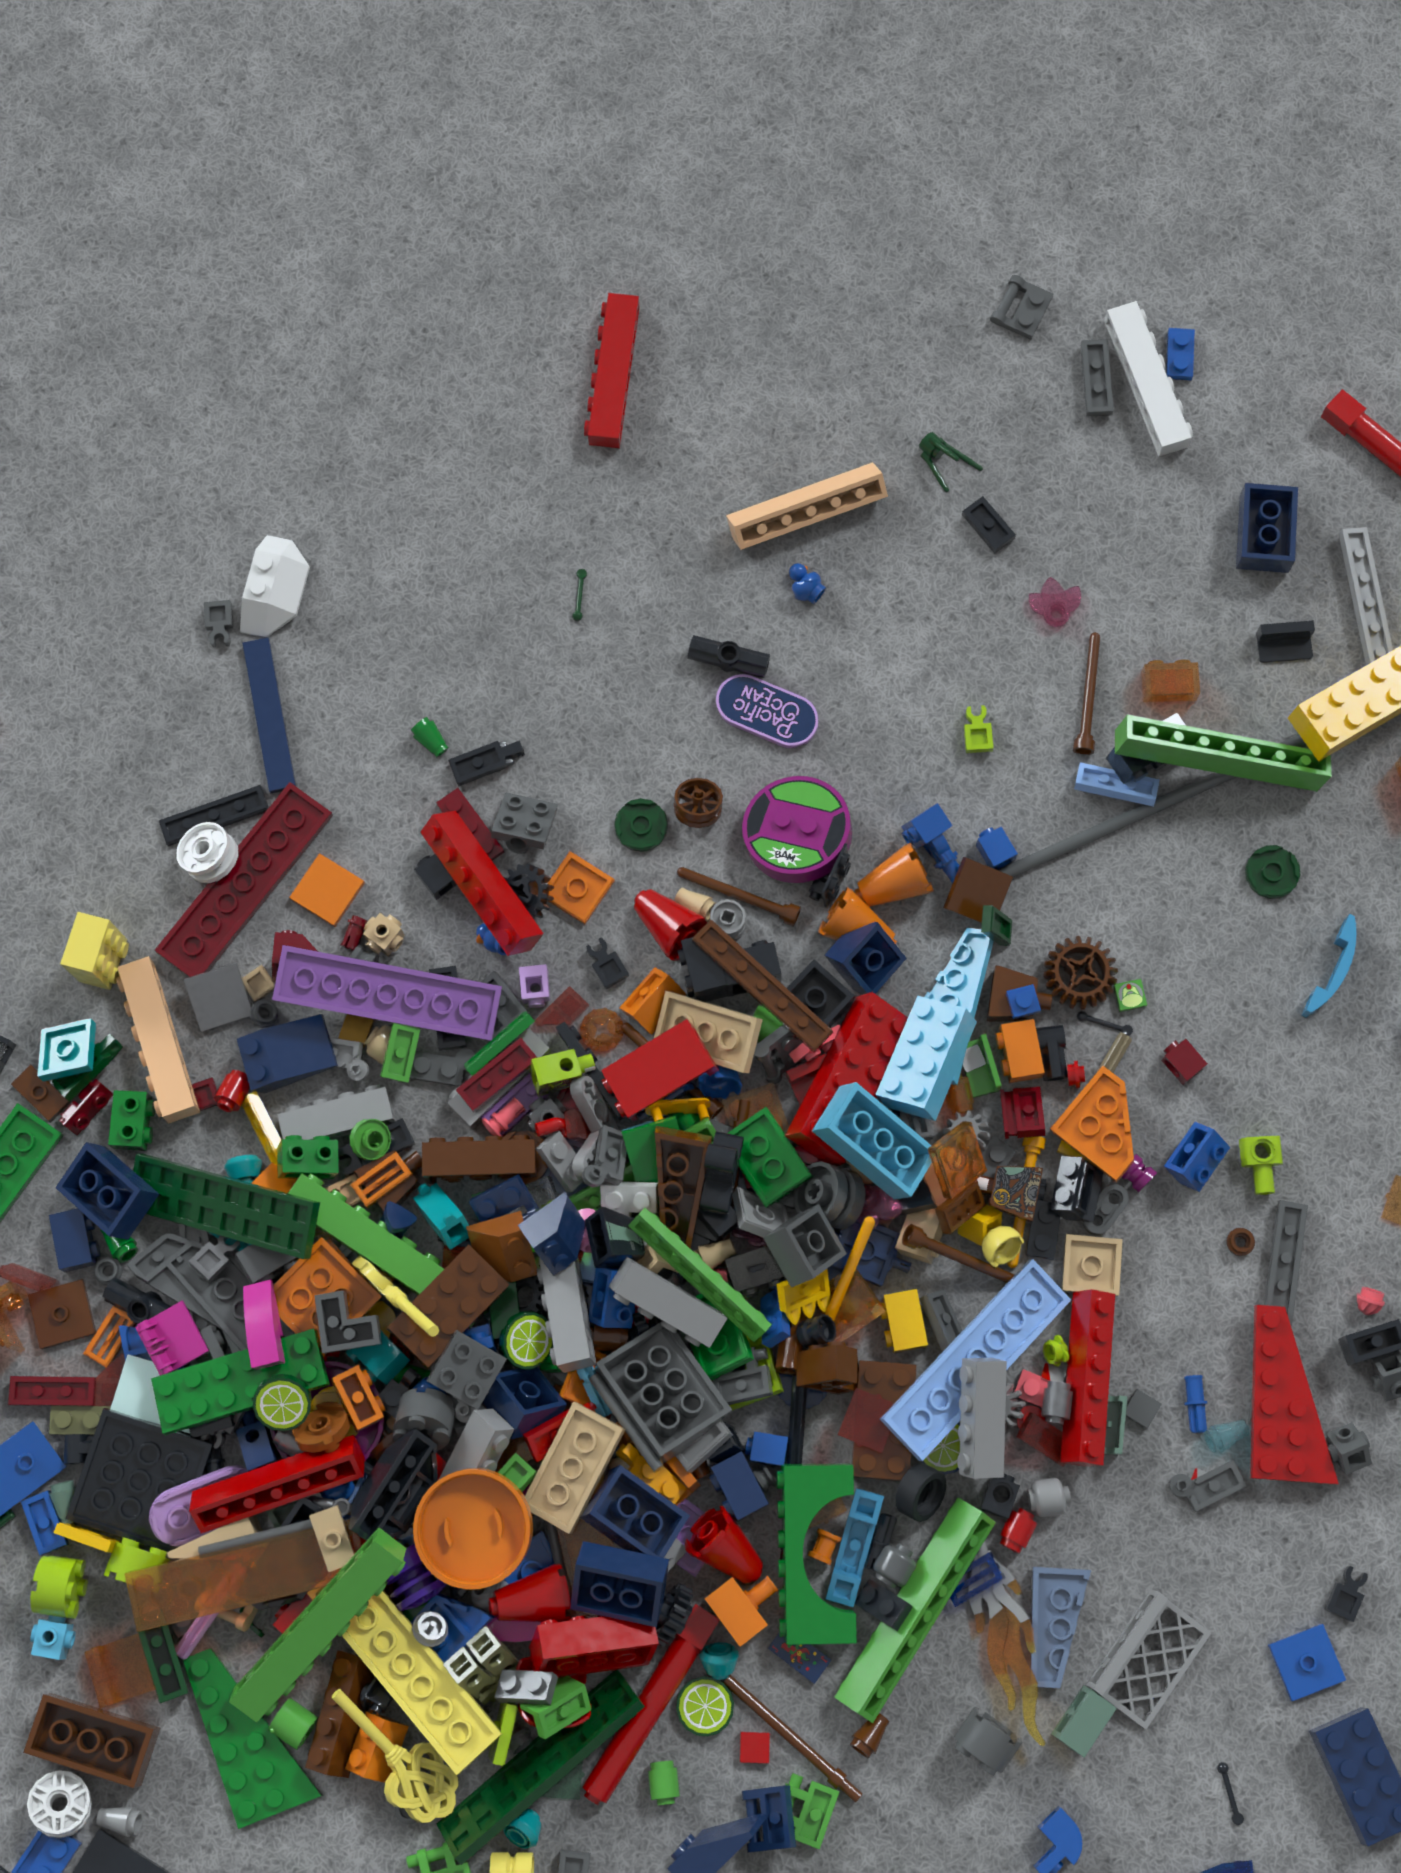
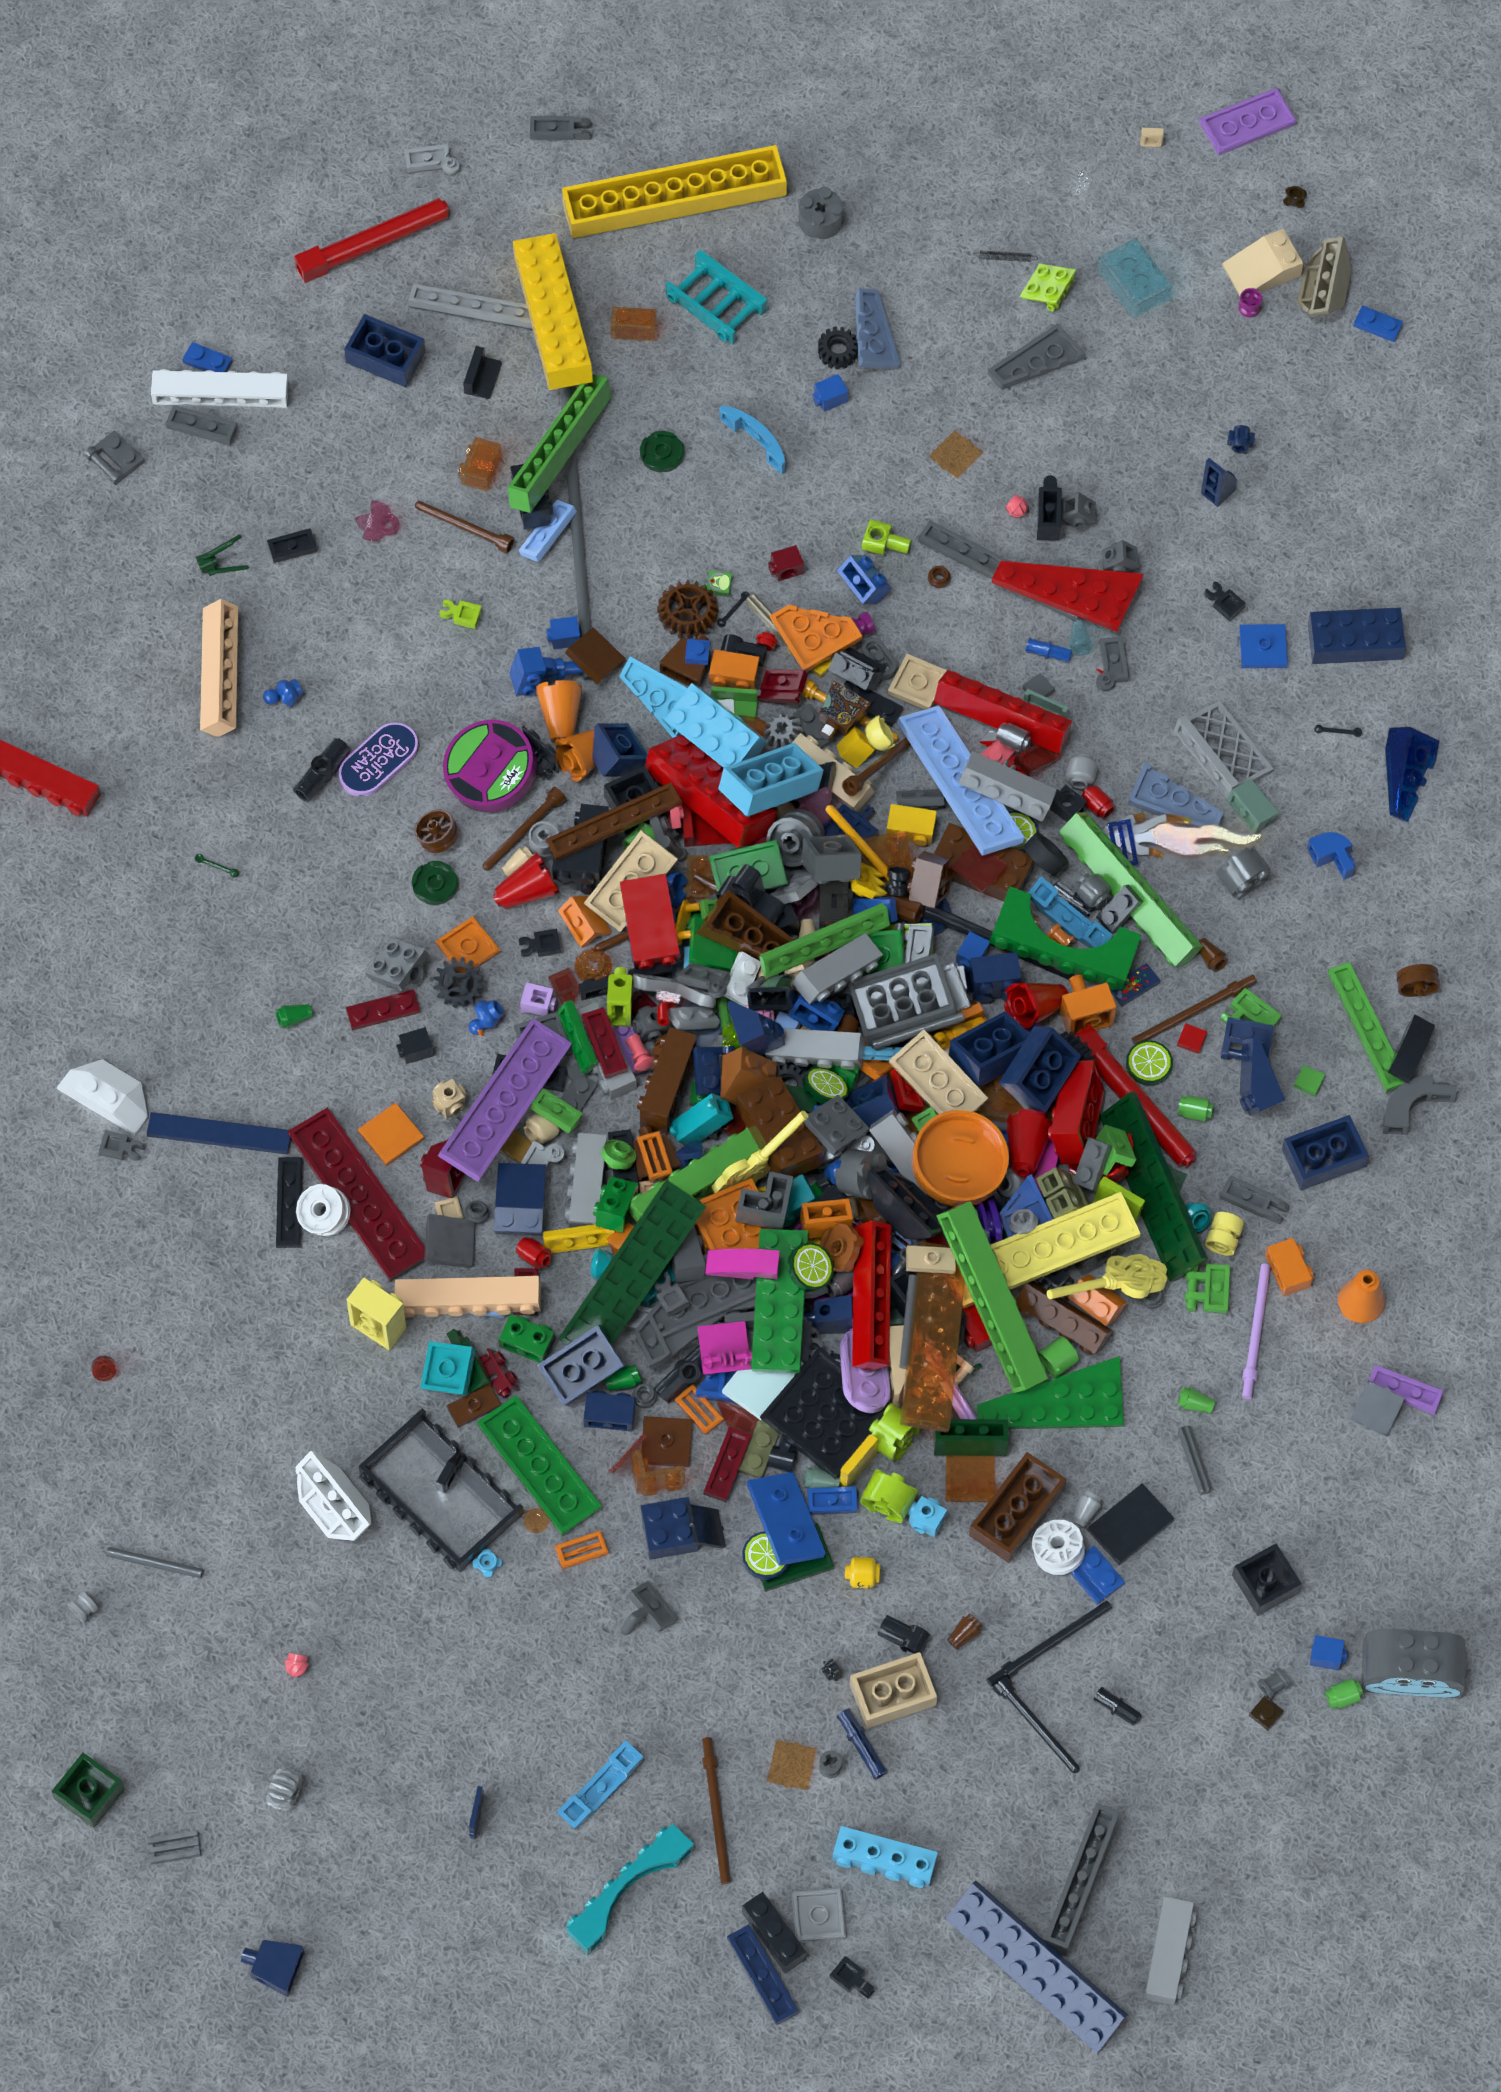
camera: 75 degrees left, 10 degrees down
dark red pin [340,915,368,951] -> none
red brick [420,810,544,956] -> none
black hinge [448,740,525,787] -> none
teal cone [699,1642,739,1680] -> none
clear orange plate [928,1121,987,1199] -> none
reddish brown plate [935,1180,986,1235] -> none
dark green tile [981,905,1012,946] -> none
lime plate [1043,1335,1069,1367] -> none

